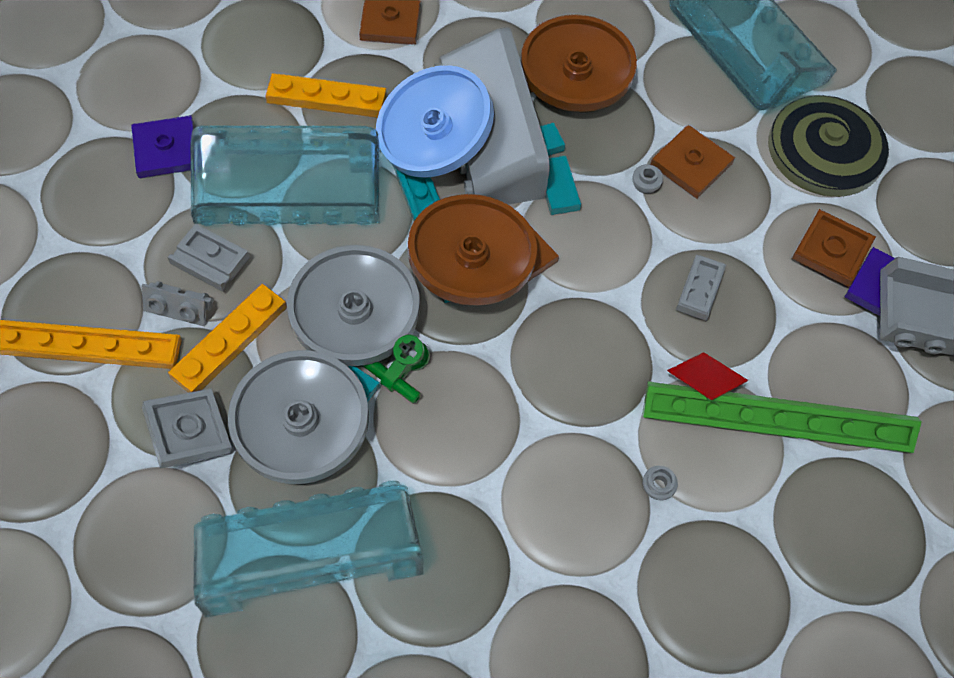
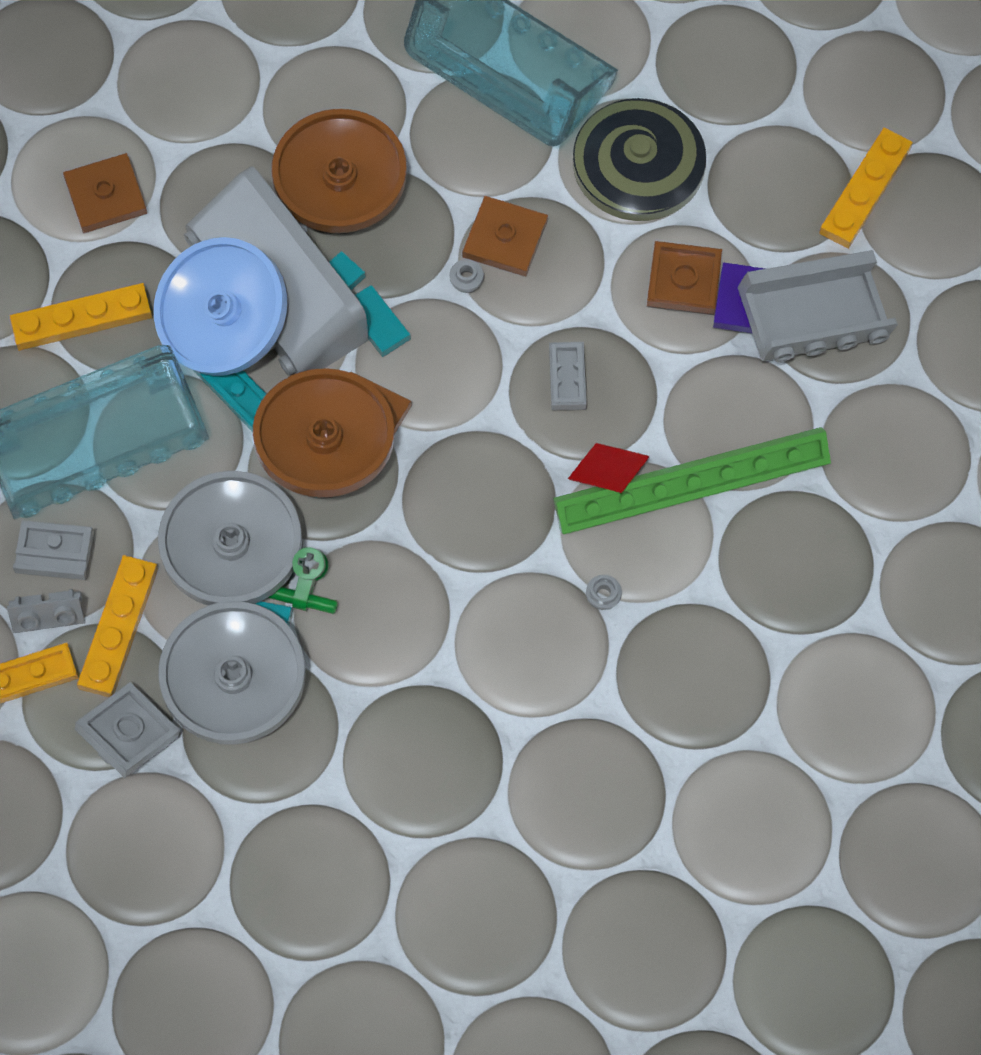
camera: 20 degrees left, 5 degrees up
clear light blue windscreen [193,481,424,618] -> none

